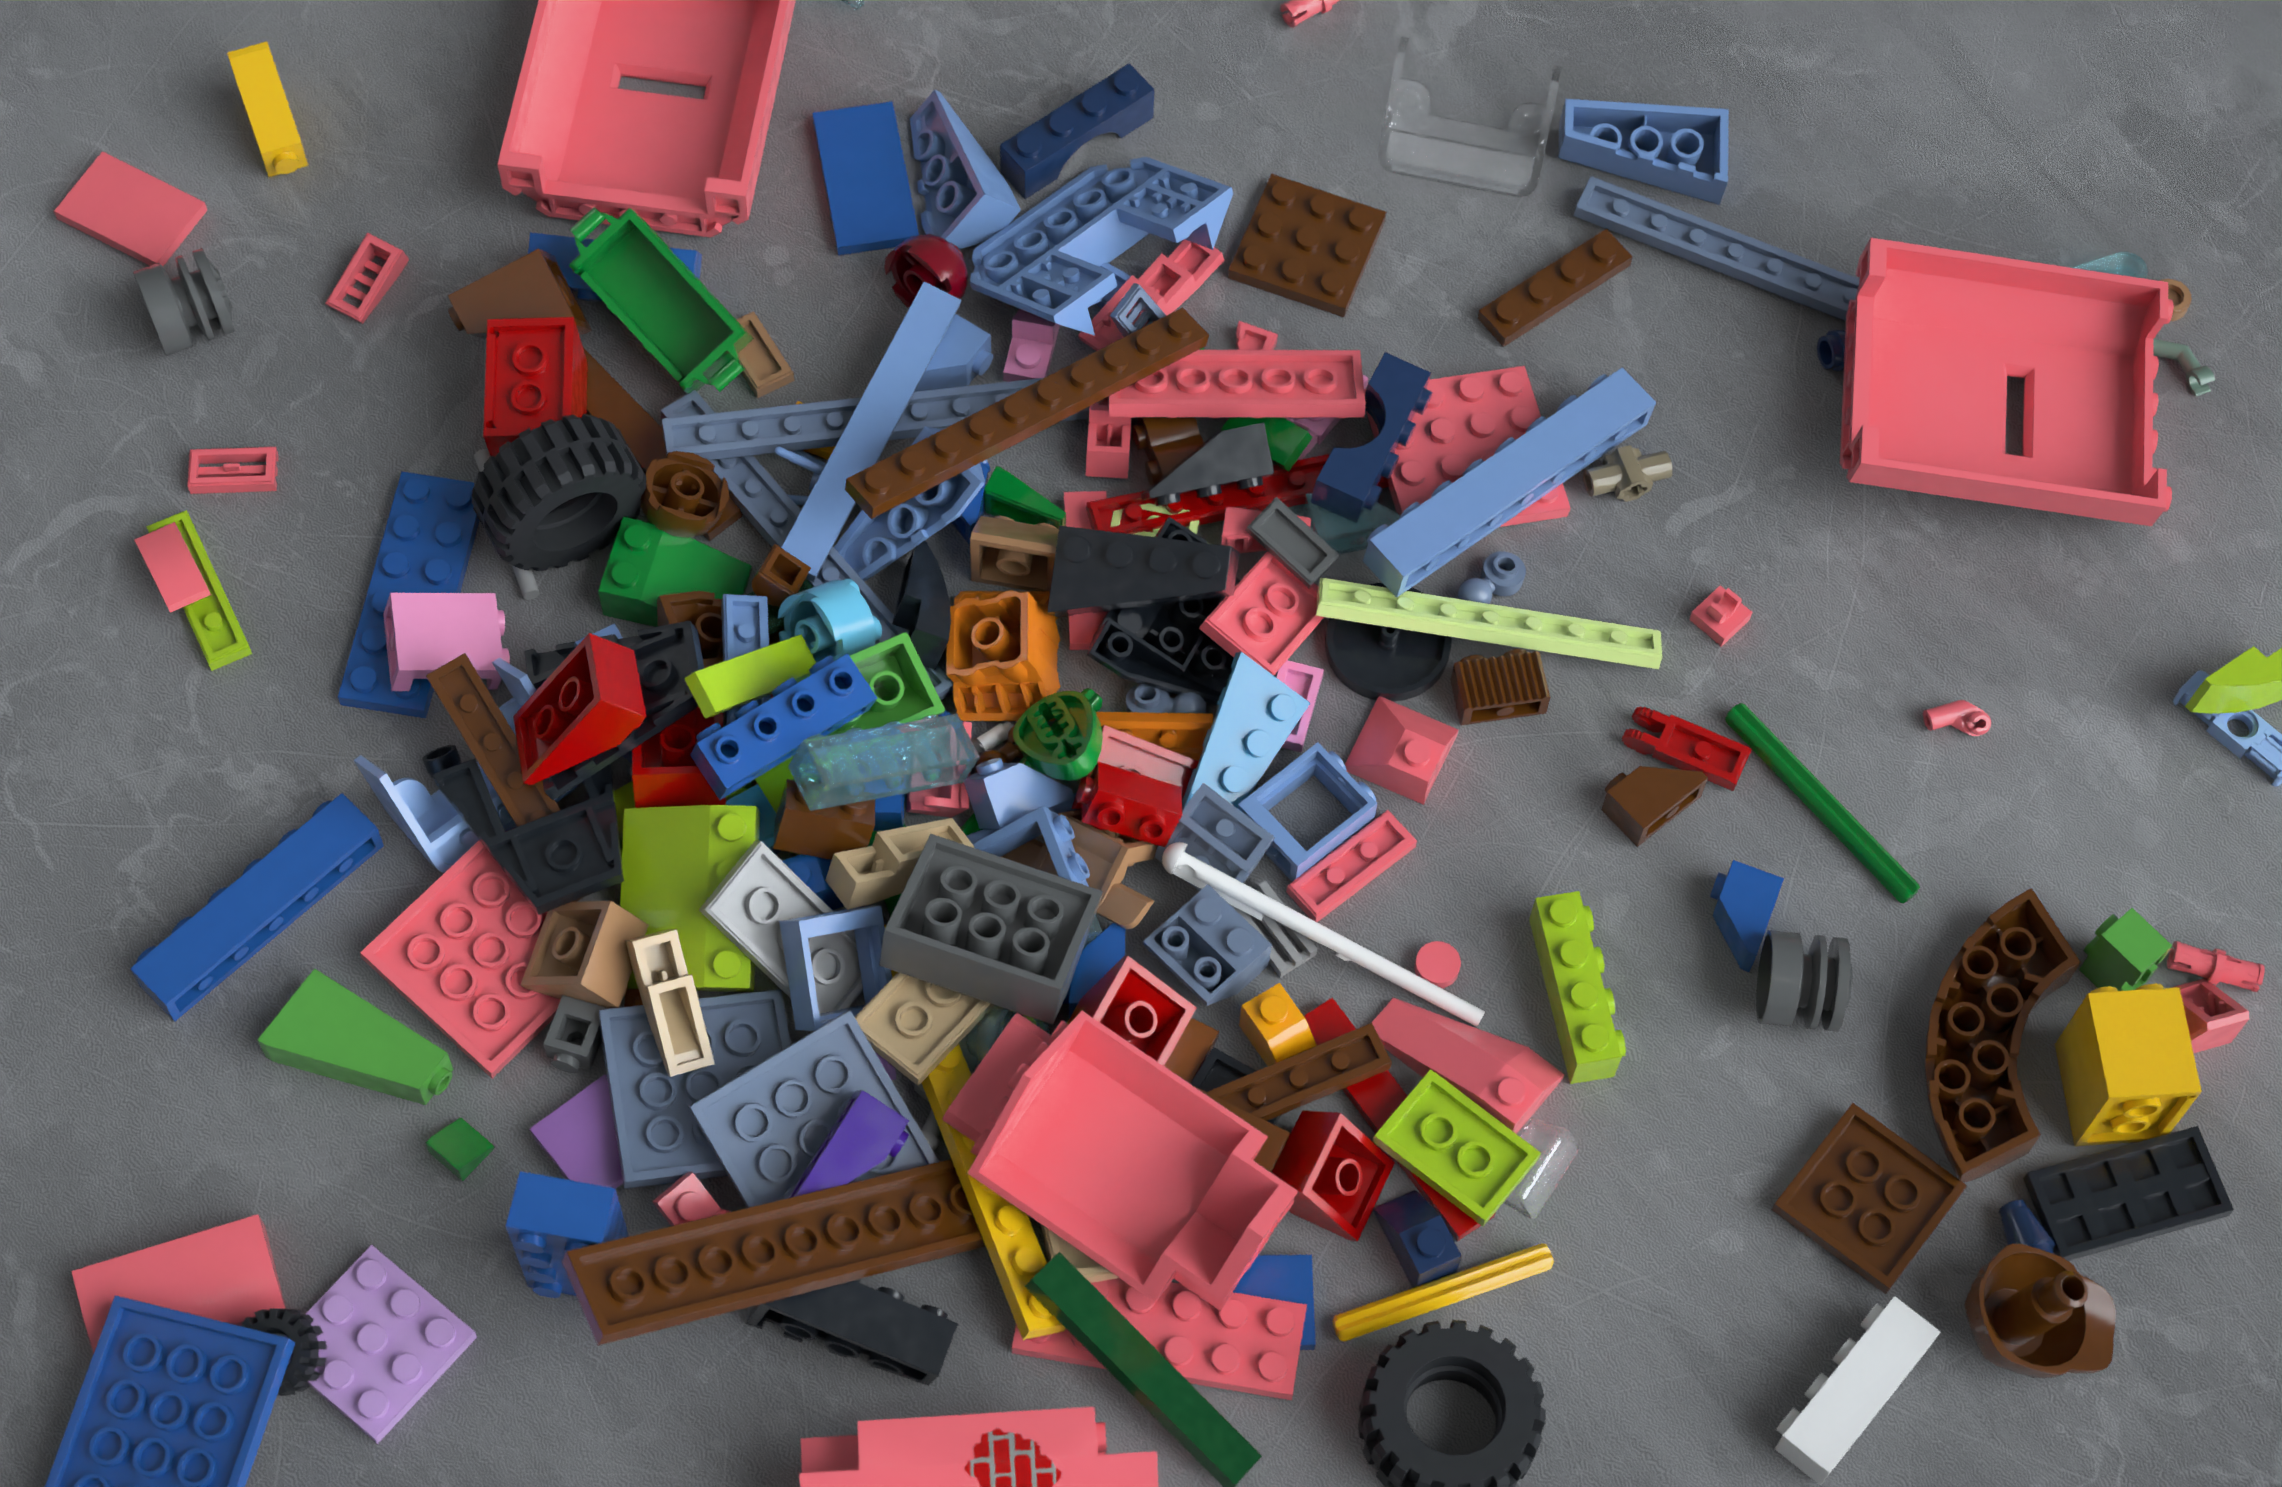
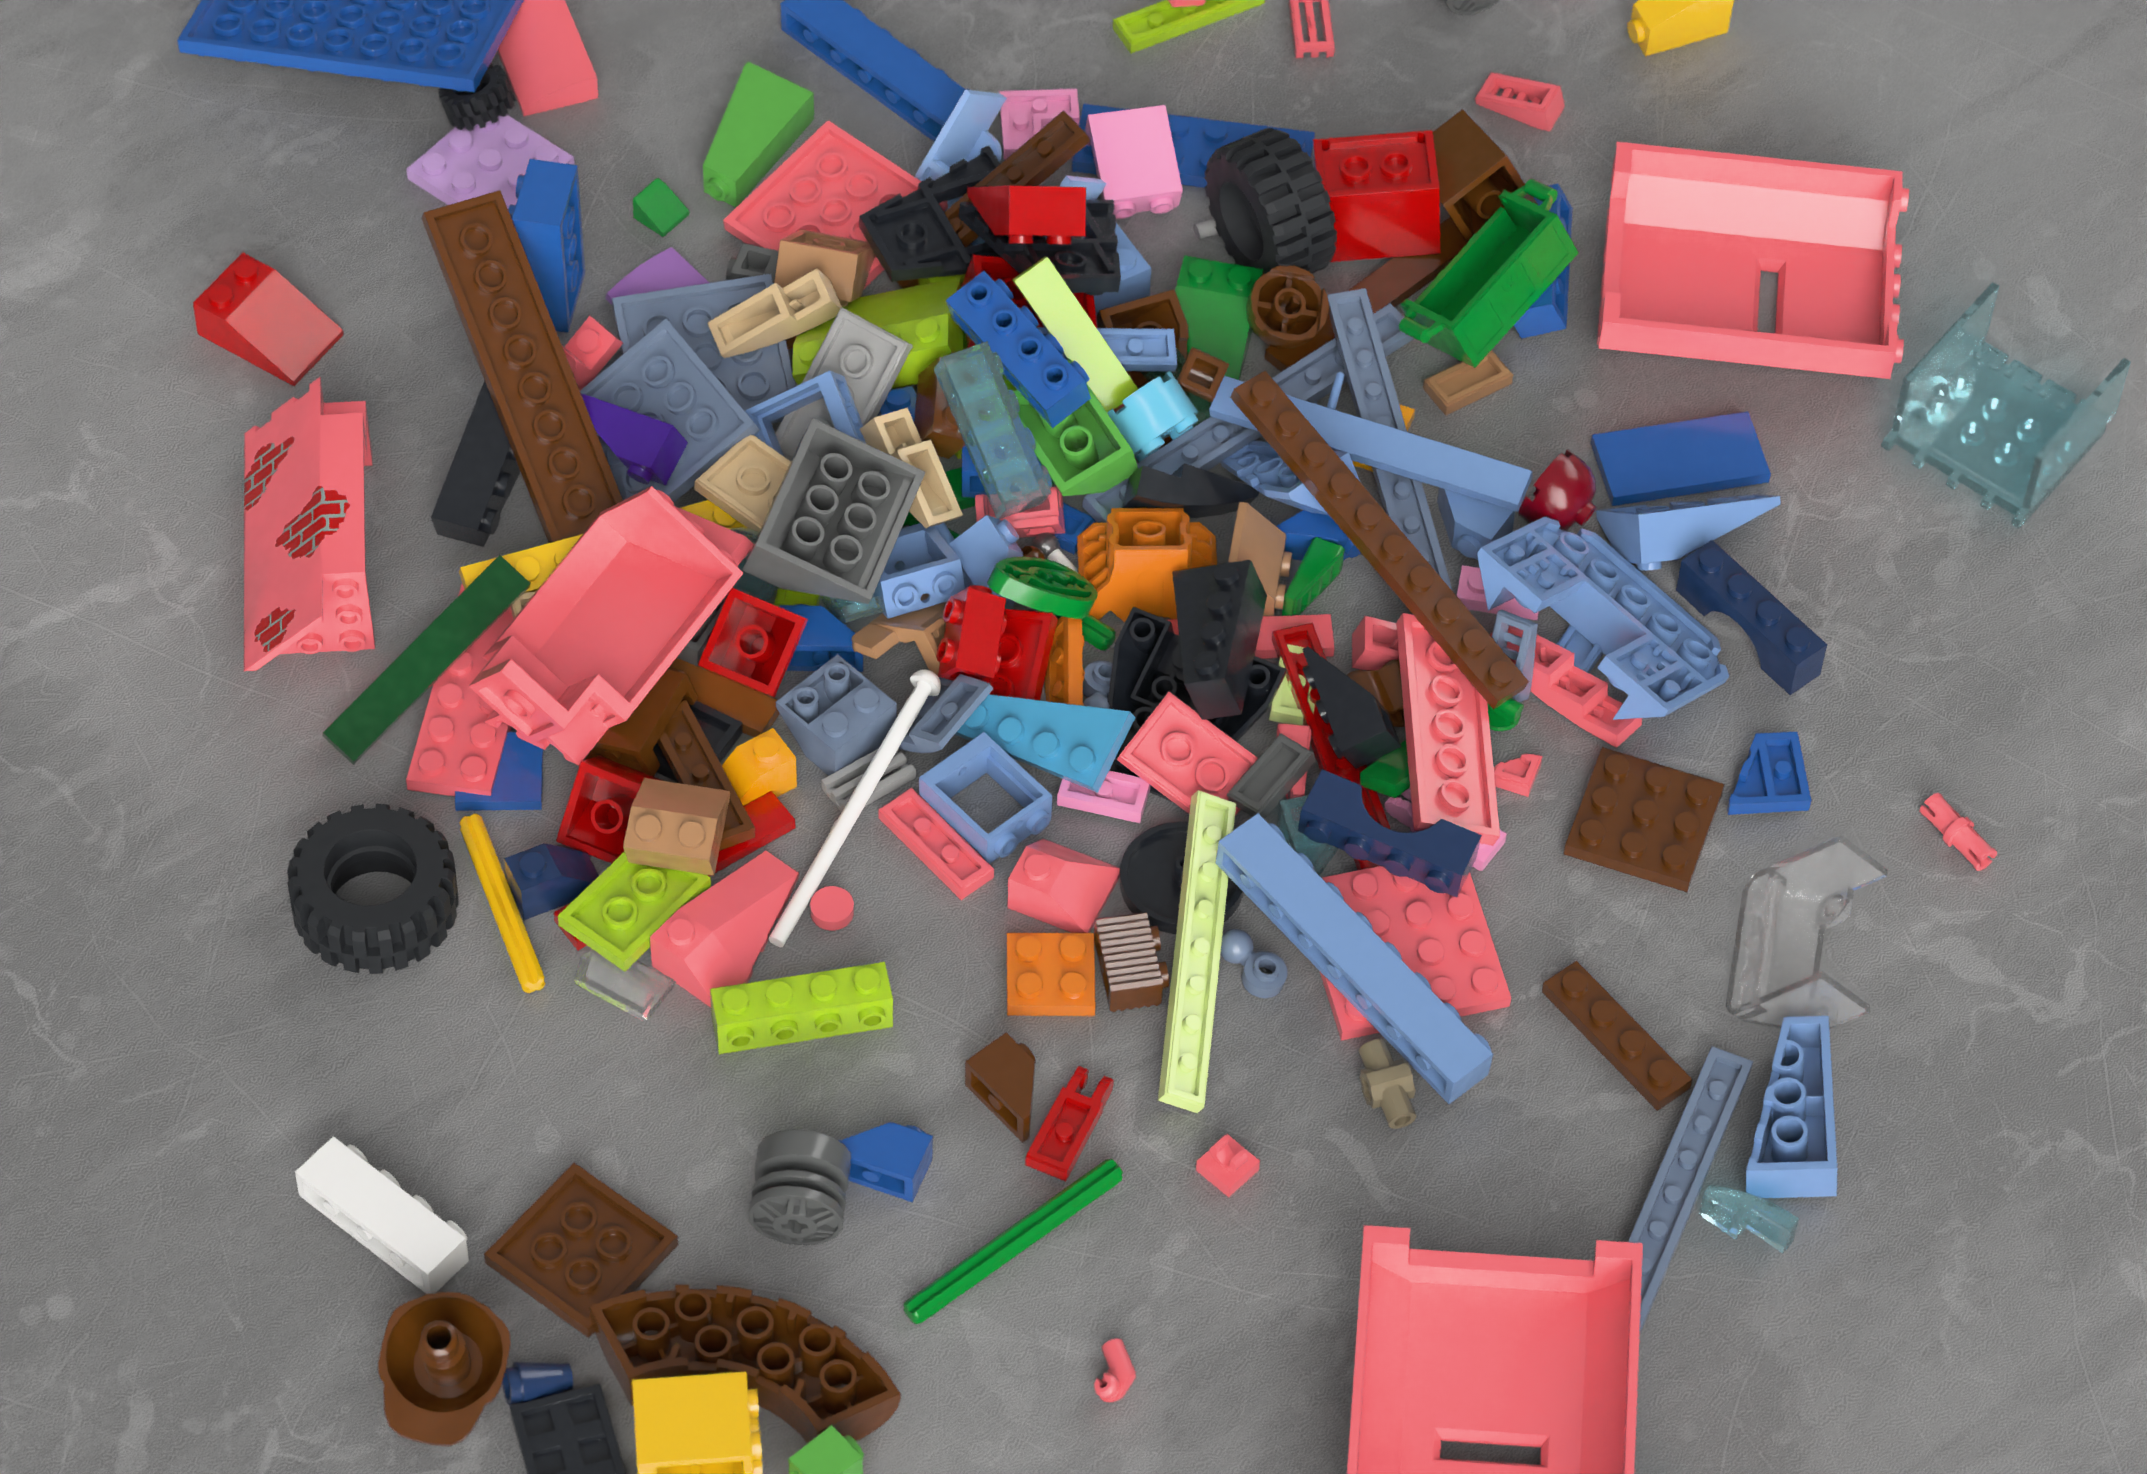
camera: 90 degrees right, 10 degrees down
none -> medium nougat slope [623,778,731,876]
none -> bright pink plate [999,89,1080,160]
none -> orange plate [1006,933,1095,1016]
none -> clear light blue slope [1699,1186,1799,1253]
none -> blue wing [1727,732,1811,815]

